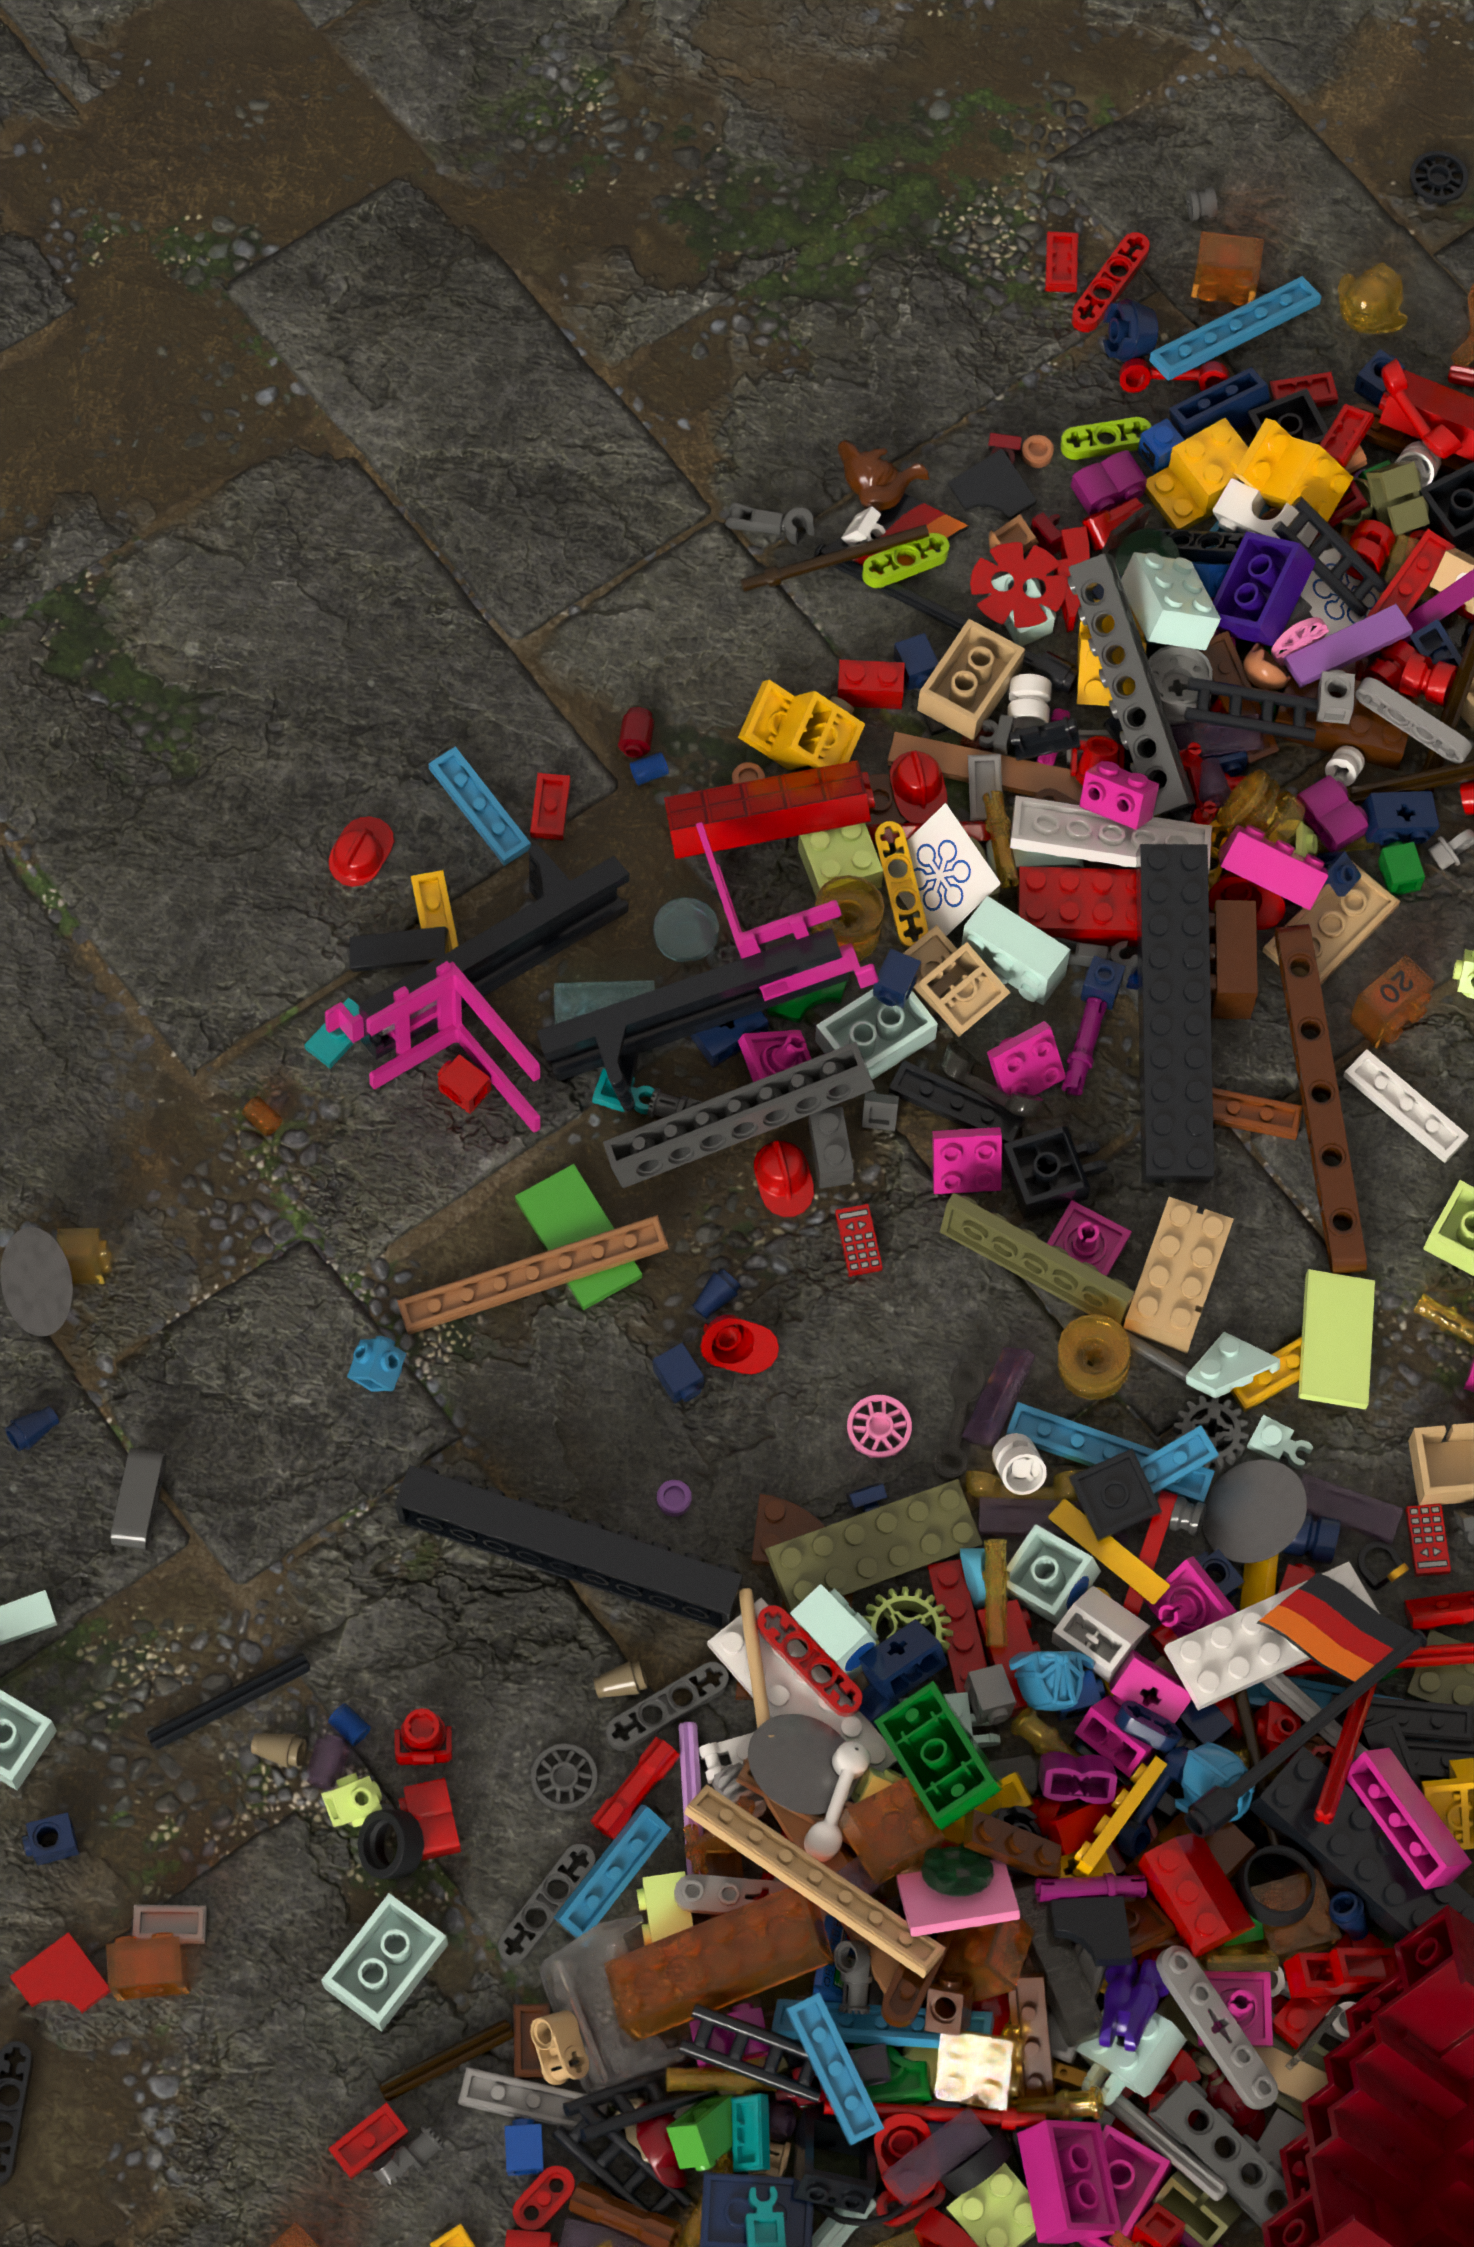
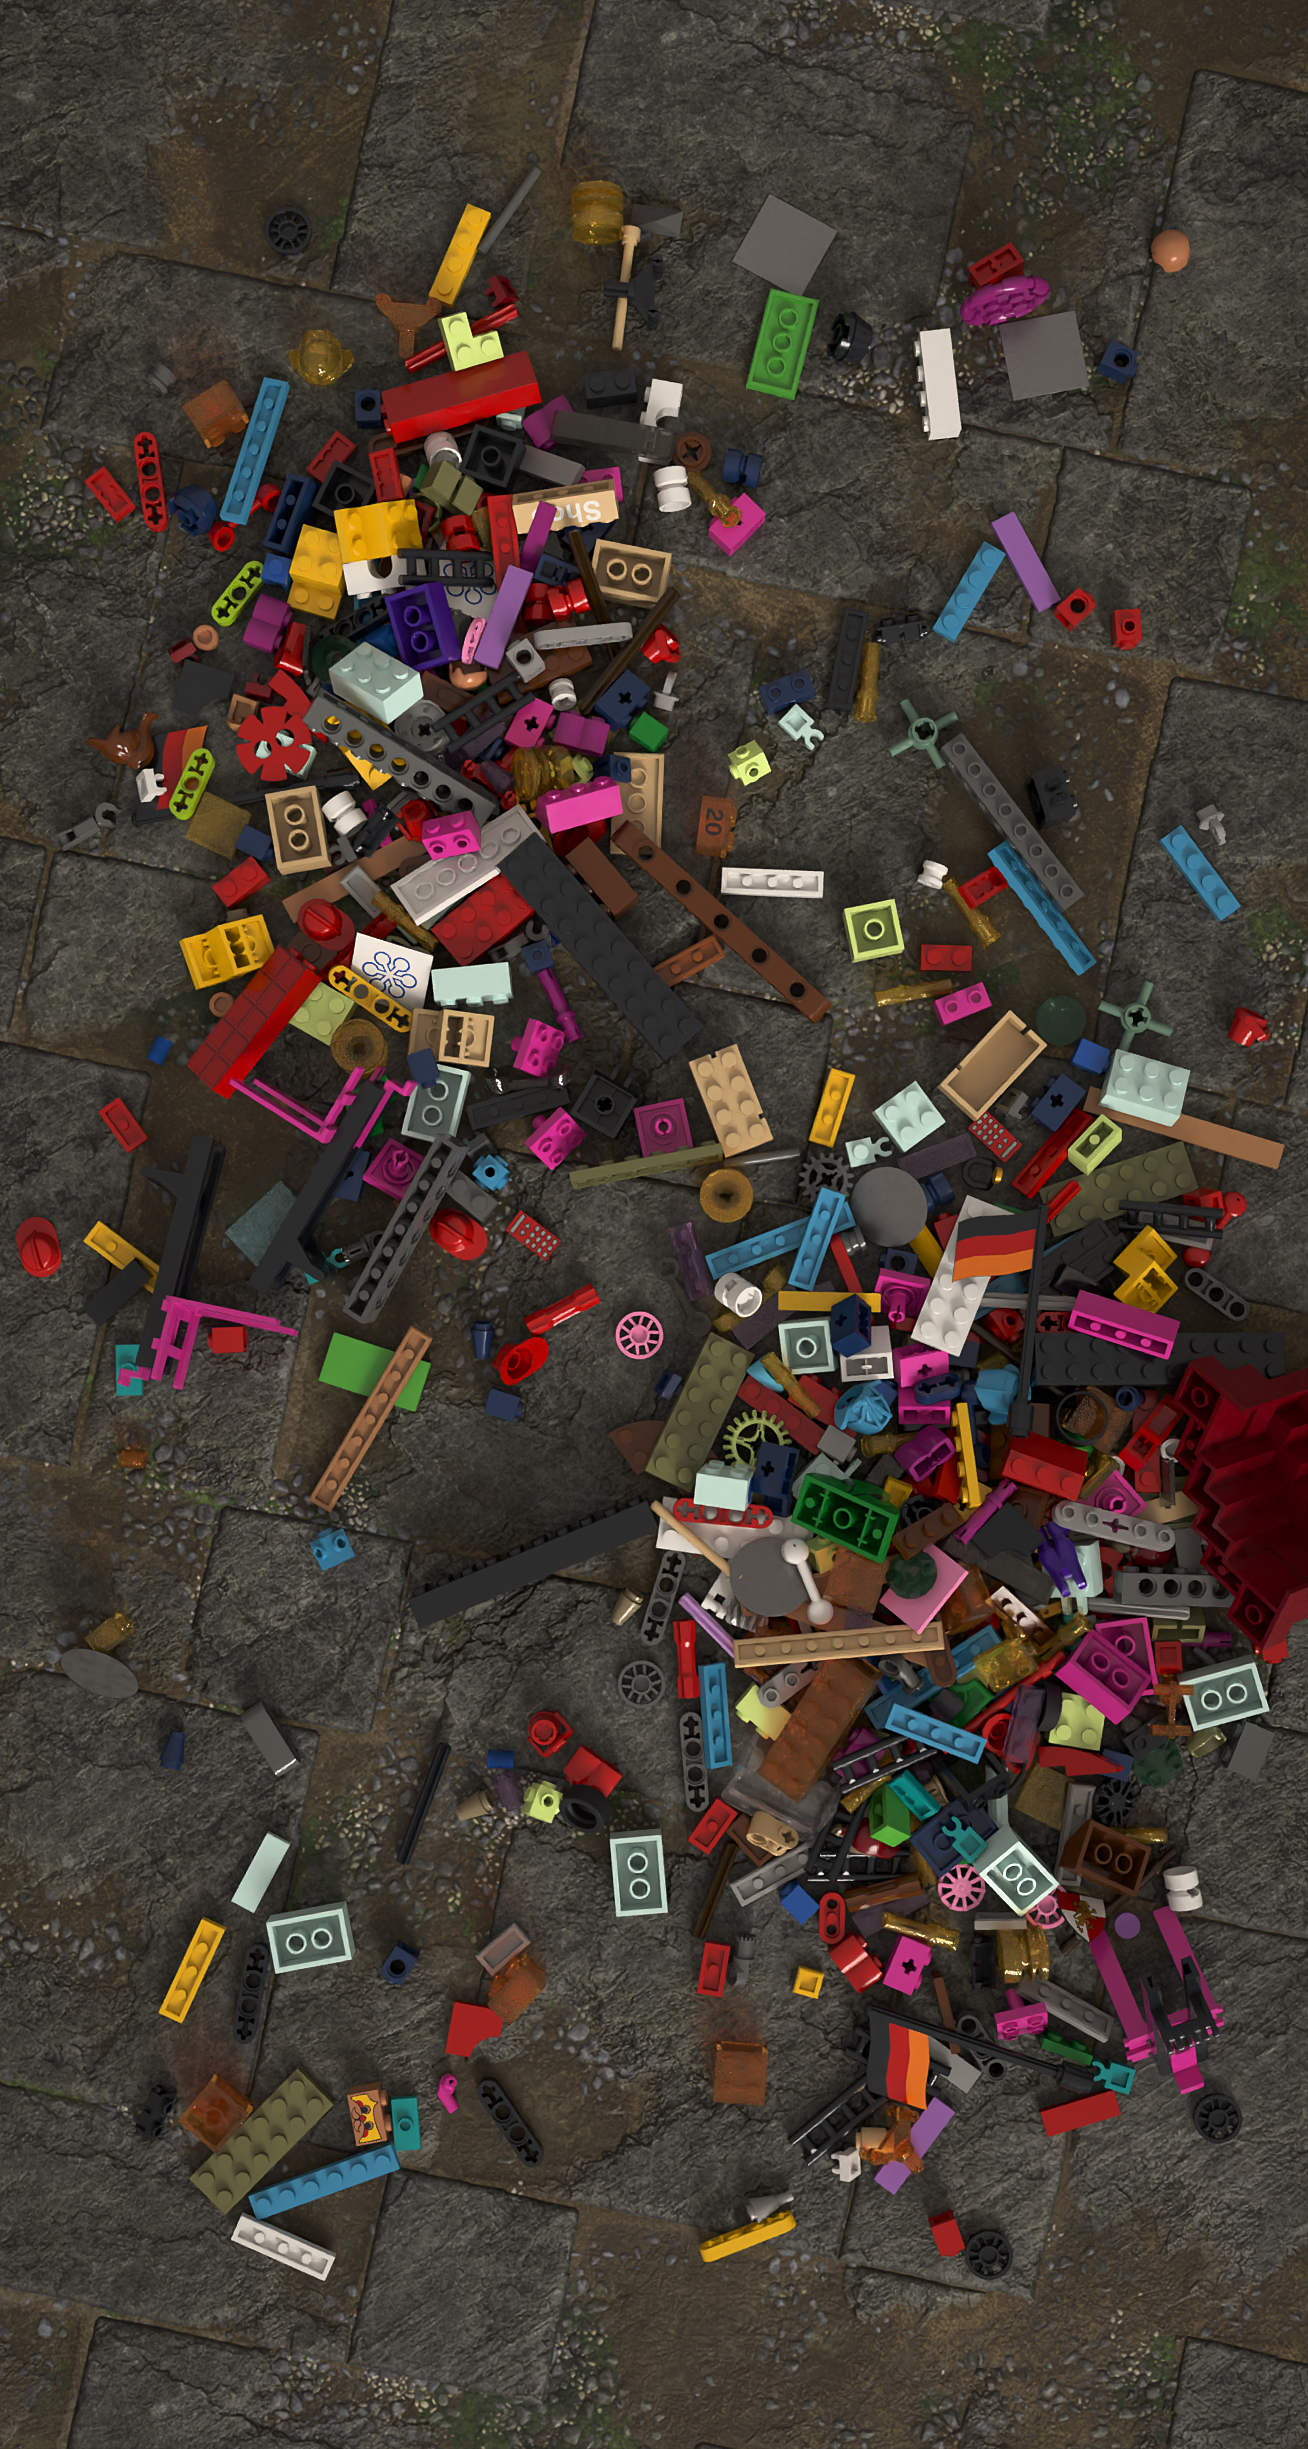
camera: 40 degrees left, 20 degrees up
dark azure plate [428,746,531,866] -> none
dark red brick [618,707,655,758] -> none
clear light blue tile [653,897,719,962] -> none
medium lavender tile [657,1480,692,1517] -> none
dark brown bar [740,524,930,592] -> none
reddish brown brick [925,1975,974,2037] -> none
black tile [1069,1448,1162,1542] -> none
light aqua wing [1186,1332,1280,1399] -> none
yellowish green tile [1298,1269,1375,1409] -> none
red axle [1314,1683,1377,1825] -> none
red piece [1381,358,1463,459] -> none
none -> clear yellow tile [185,791,253,860]
none -> dark azure brick [472,1155,510,1191]
none -> dark pink brick [504,697,557,757]
none -> red axle [524,1283,601,1337]
none -> red plate [687,1797,738,1855]
none -> dark blue brick [830,1293,871,1358]
none -> light aqua brick [872,1081,946,1153]

